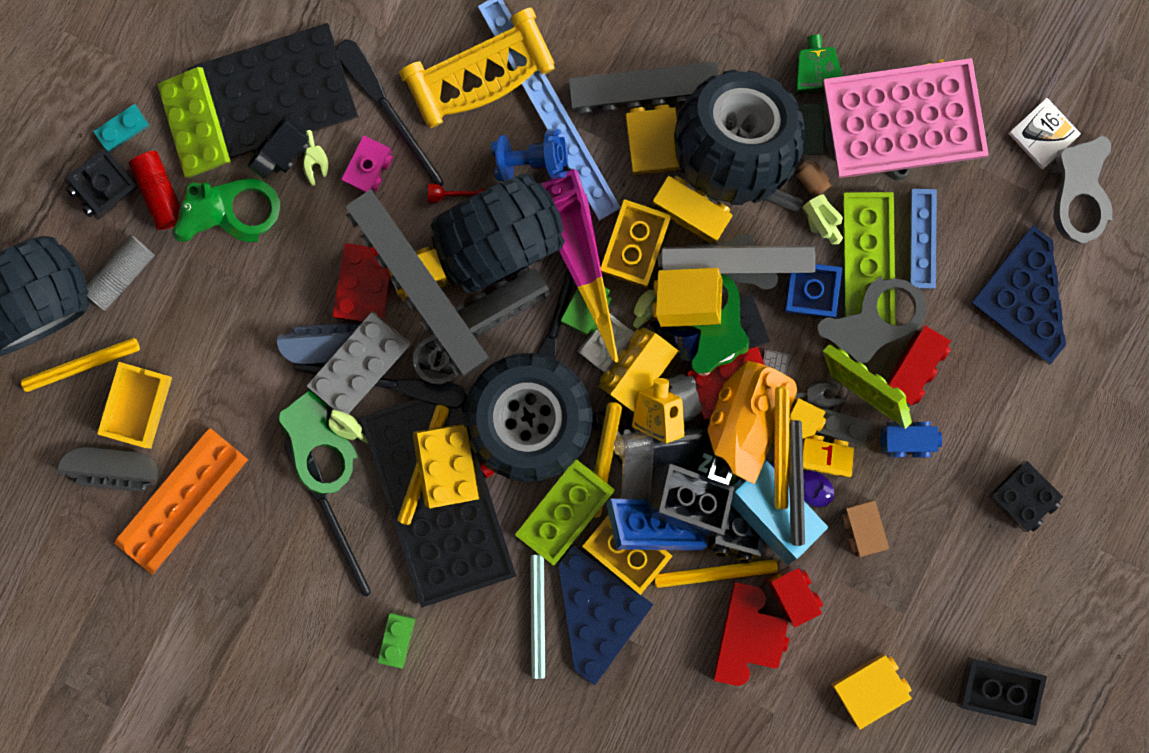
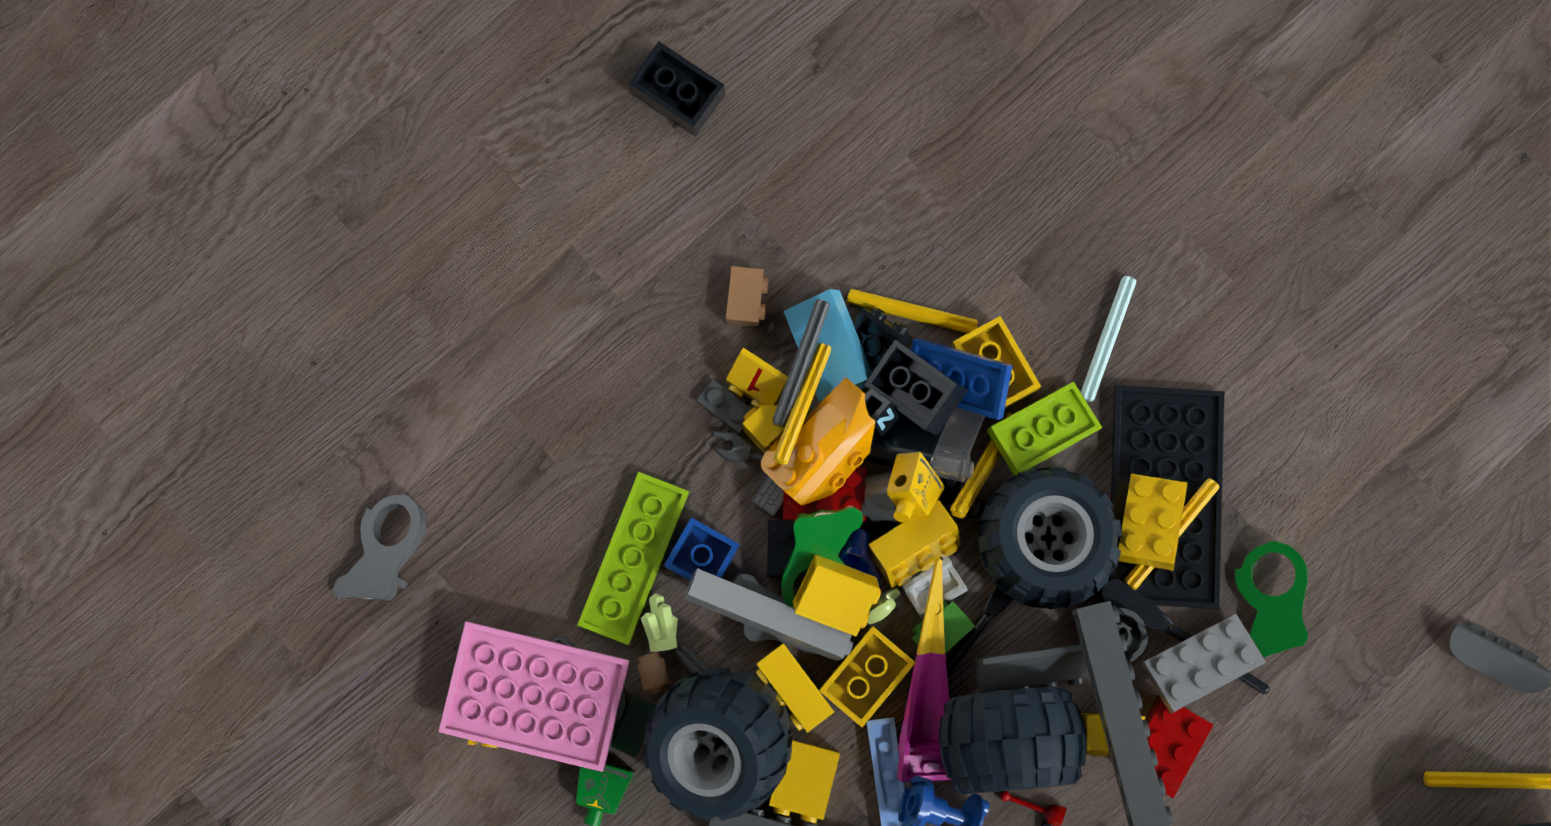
camera: 160 degrees left, 5 degrees down
yellow piece [97,362,172,449] -> none
orange plate [114,428,249,575] -> none
sand blue brick [277,323,361,364] -> none
black piece [284,436,371,596] -> none
yellowish green hand [329,410,369,445] -> none
bright green brick [378,612,416,669] -> none
dark blue plate [558,545,654,685] -> none
red brick [713,581,789,686] -> none
red brick [765,565,823,628] -> none
dark purple piece [771,461,834,507] -> none
dark grey animal [818,277,926,363] -> none
lime plate [823,344,912,429] -> none
yellow brick [831,653,912,730] -> none
blue brick [880,422,942,458] -> none
red brick [886,325,951,407] -> none
medium blue plate [909,189,937,289] -> none
dark blue plate [971,225,1066,365] -> none
black brick [988,461,1063,532] -> none
slope [1008,98,1081,169] -> none

